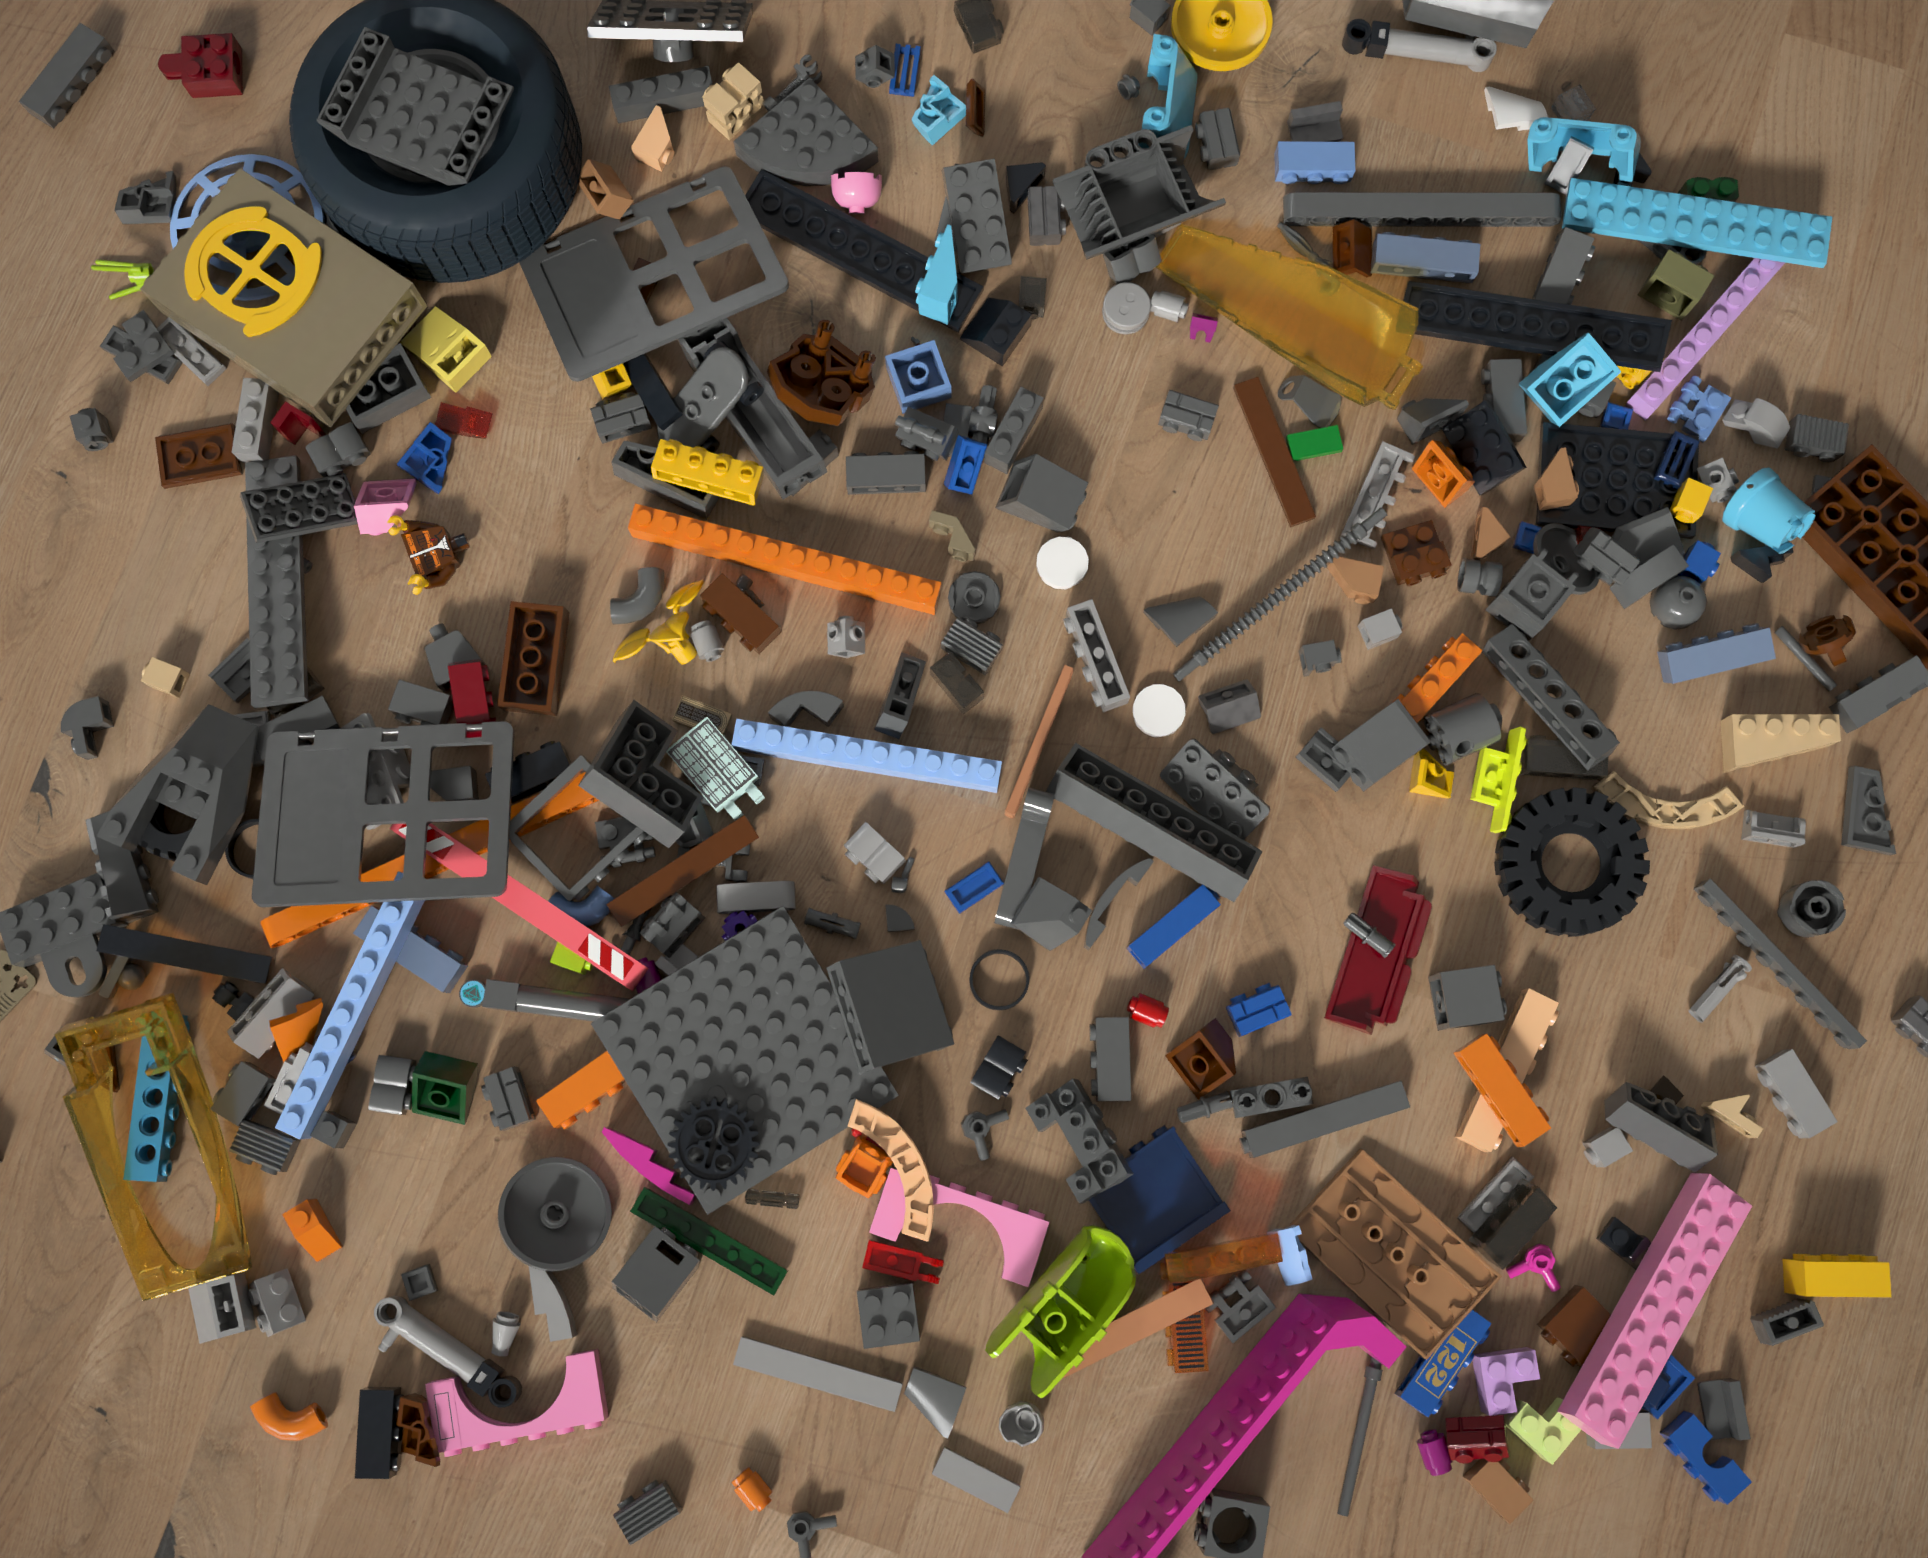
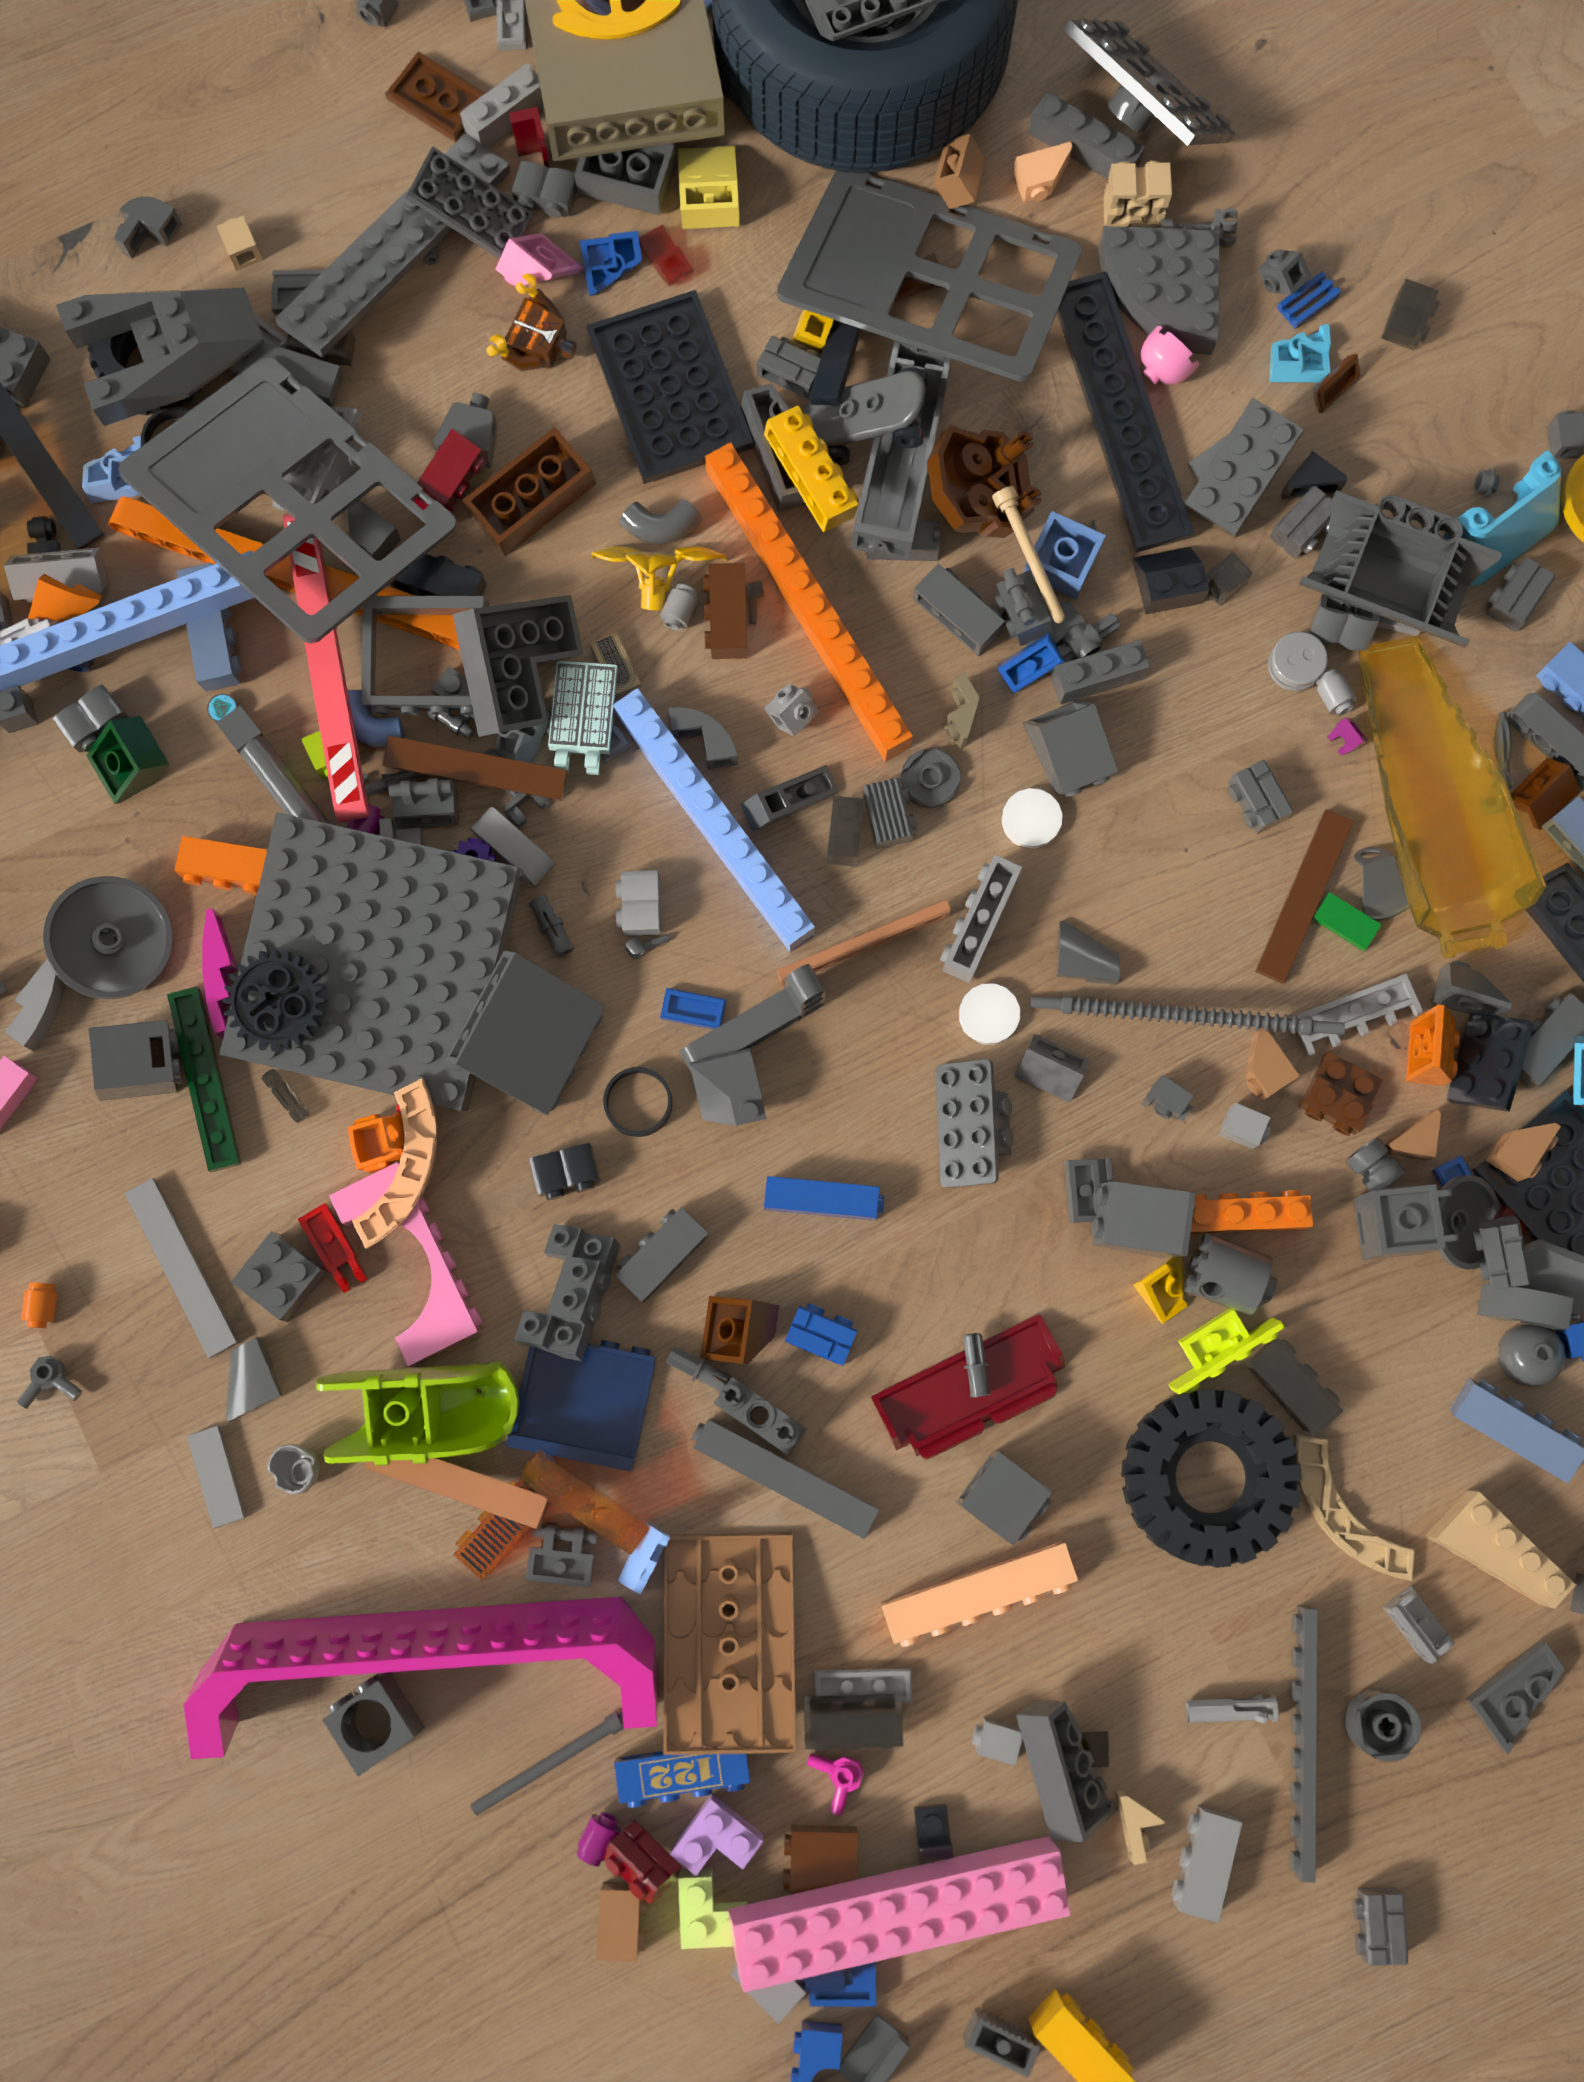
camera: 45 degrees right, 0 degrees up
dark grey wedge [85,811,159,924] -> none
dark grey brick [388,679,454,725] -> none
dark grey brick [481,1066,536,1131] -> none
dark grey tile [886,905,915,932] -> none
medium azure slope [915,225,957,325] -> none
dark grey piece [961,1109,1009,1160] -> none
dark grey brick [1046,743,1263,902] -> none
dark grey slope [1084,858,1154,951] -> none
red brick [1126,993,1169,1028] -> none
orange brick [1453,1033,1551,1147] -> none
dark grey brick [1482,624,1620,770] -> none
none -> light blue slope [82,436,142,504]
none -> black plate [586,290,754,484]
none -> tan piece [992,486,1065,623]

